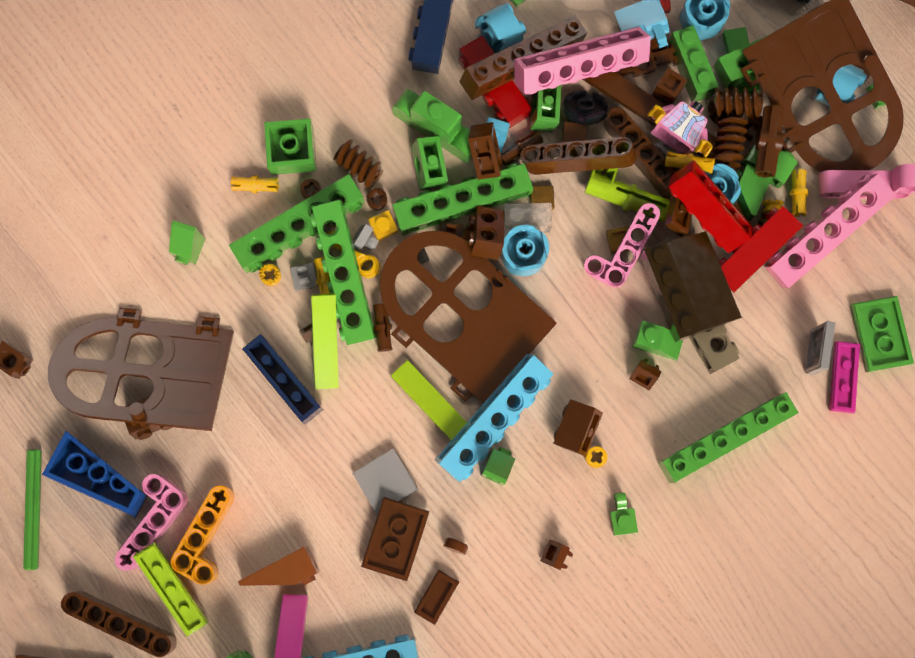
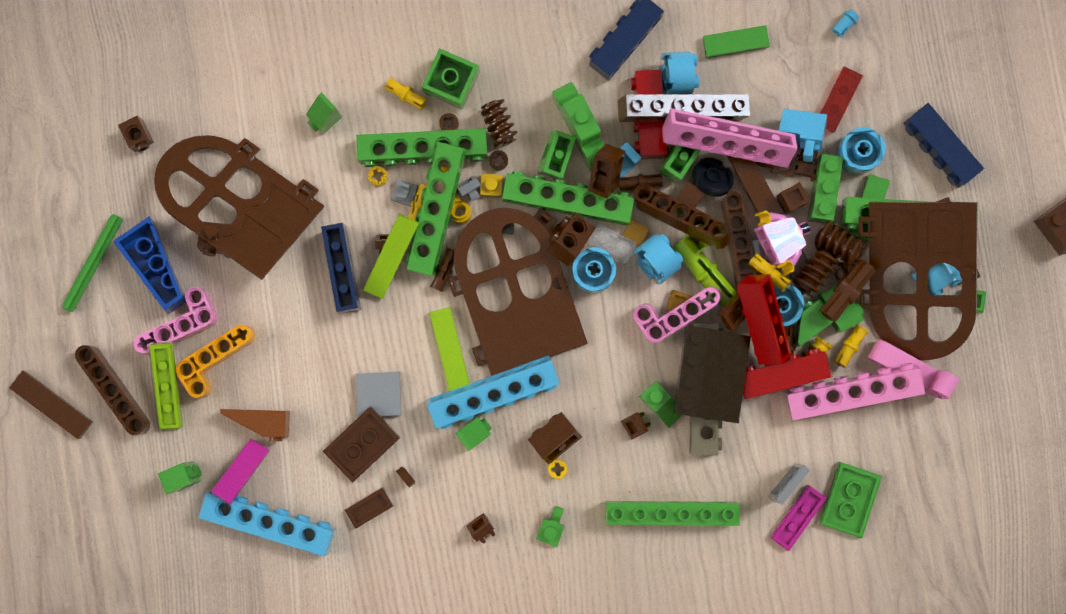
camera: 35 degrees right, 5 degrees up
none -> medium azure brick [633,234,684,285]

